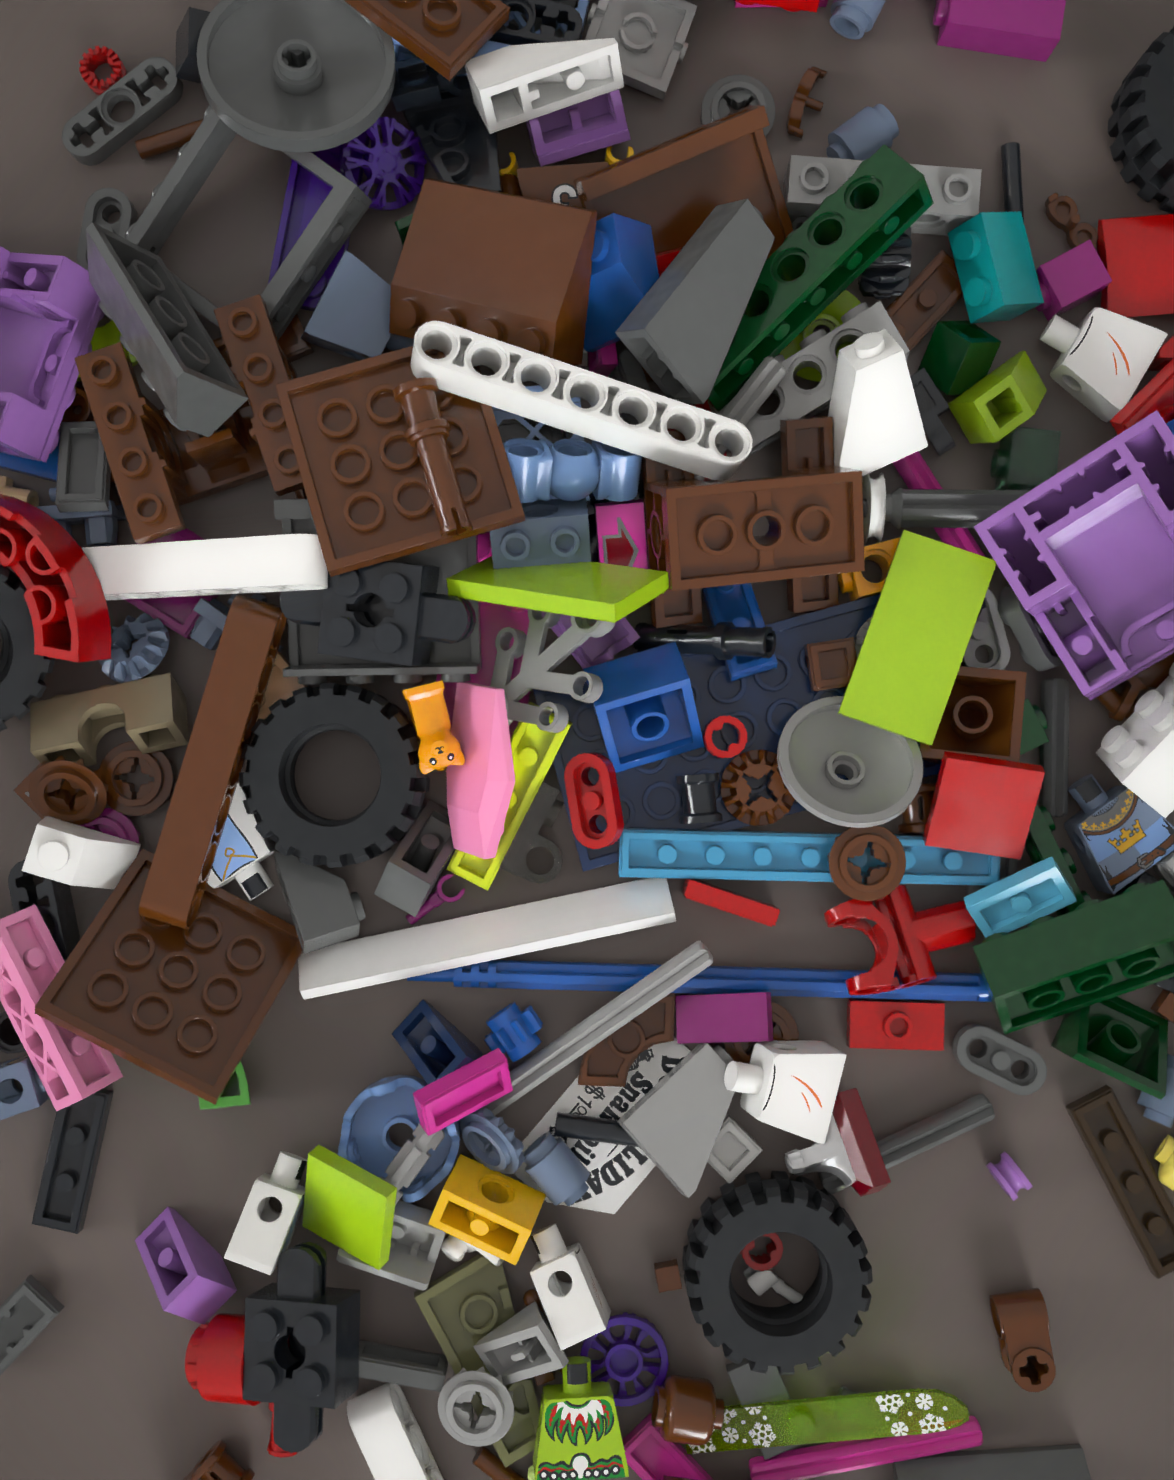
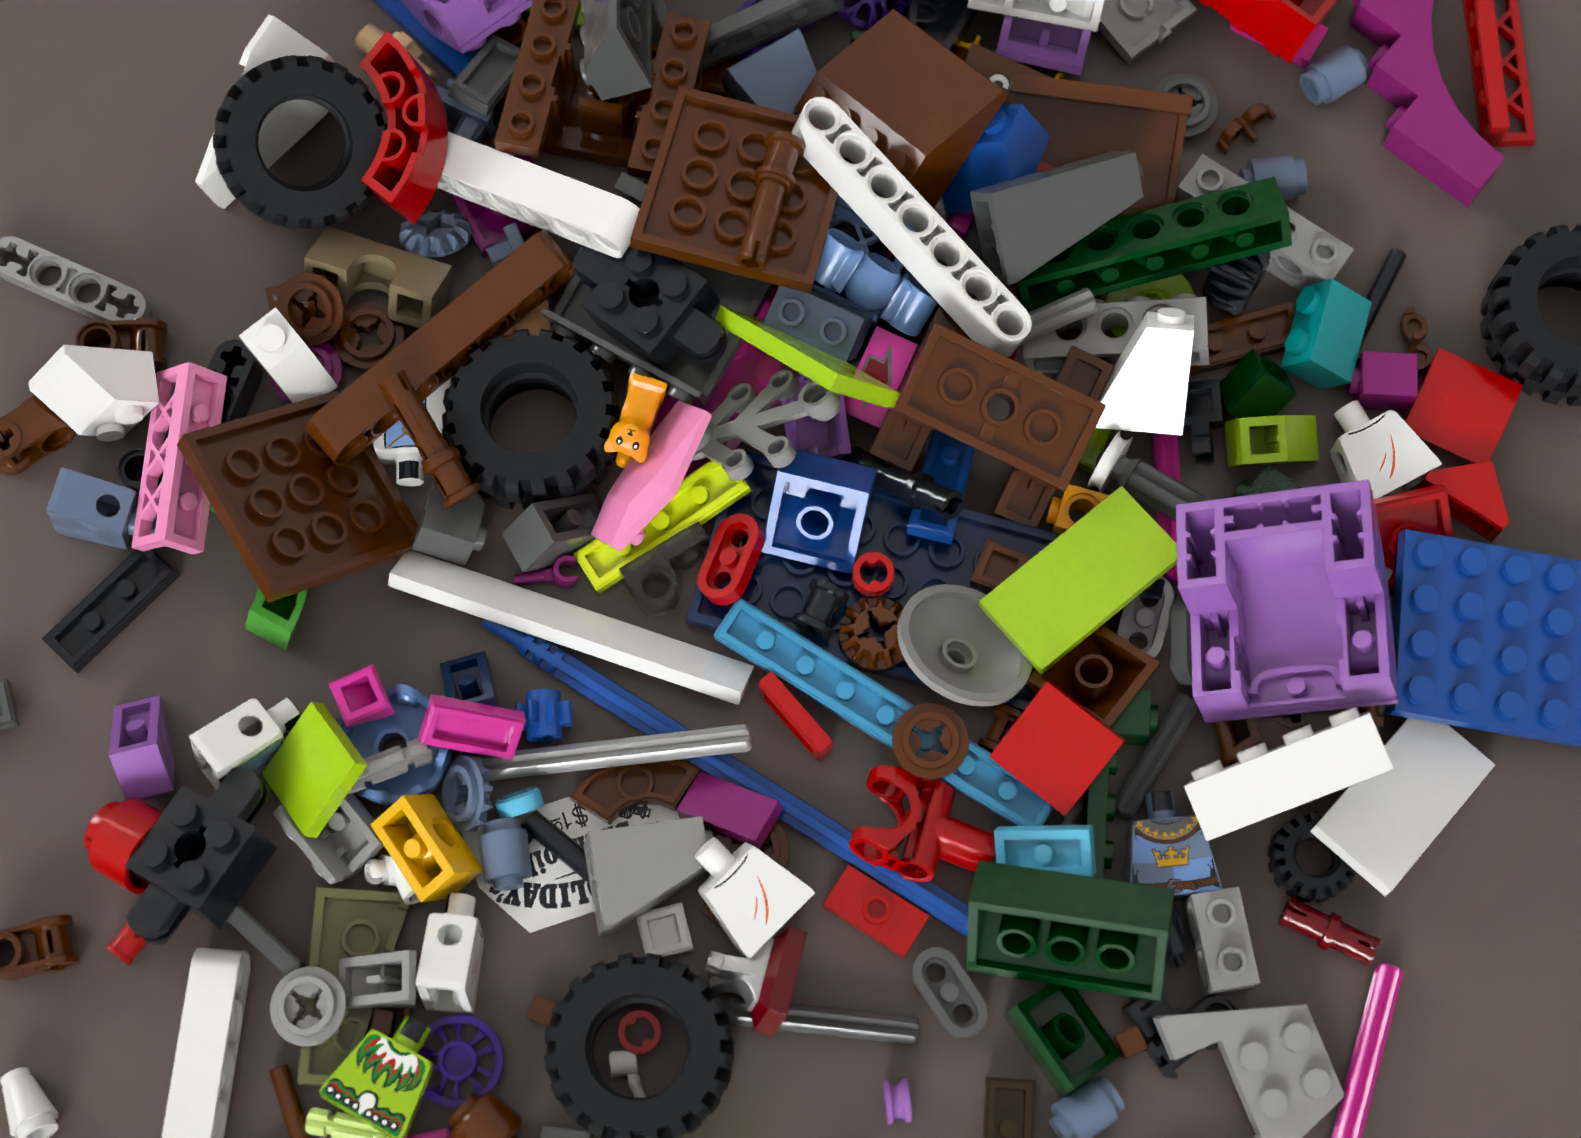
camera: 30 degrees right, 15 degrees down
none -> dark pink slope [329,664,396,727]
none -> reddish brown pin [378,370,482,509]
none -> medium azure tile [494,786,545,819]

